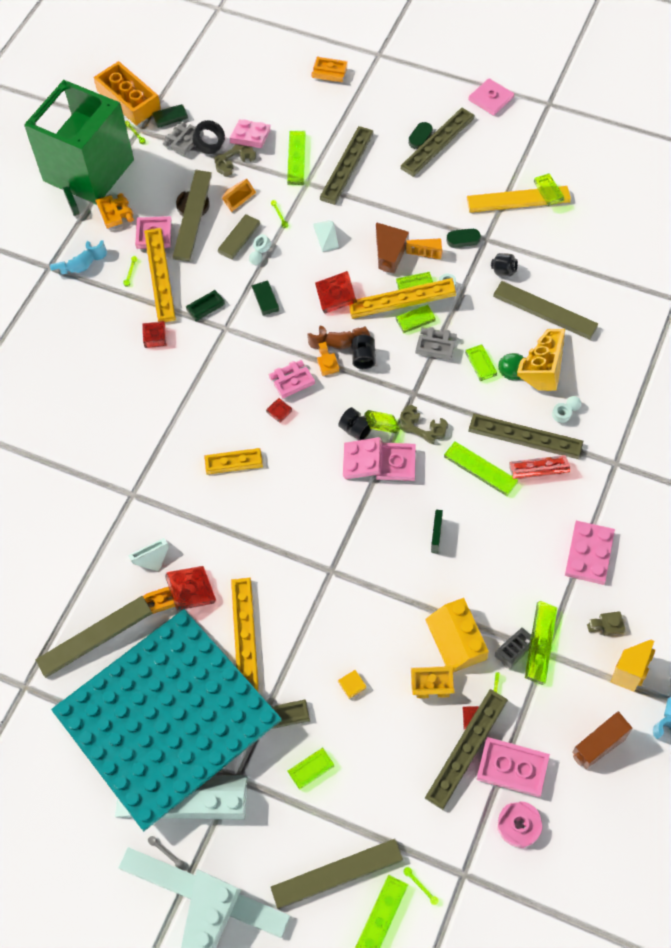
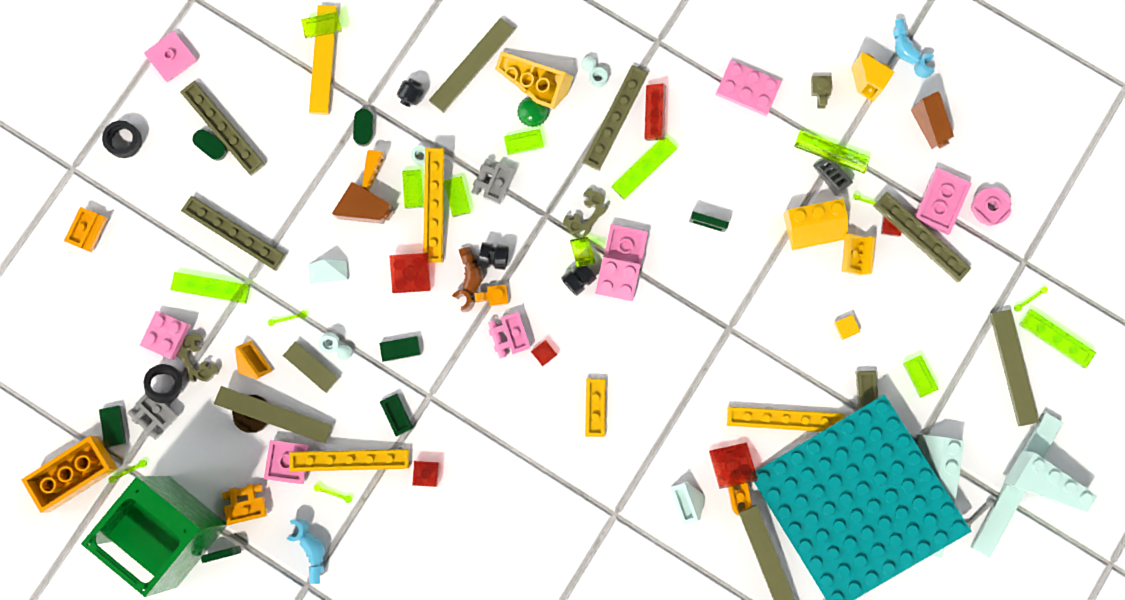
camera: 85 degrees left, 20 degrees up
none -> black tyre [102,120,142,158]

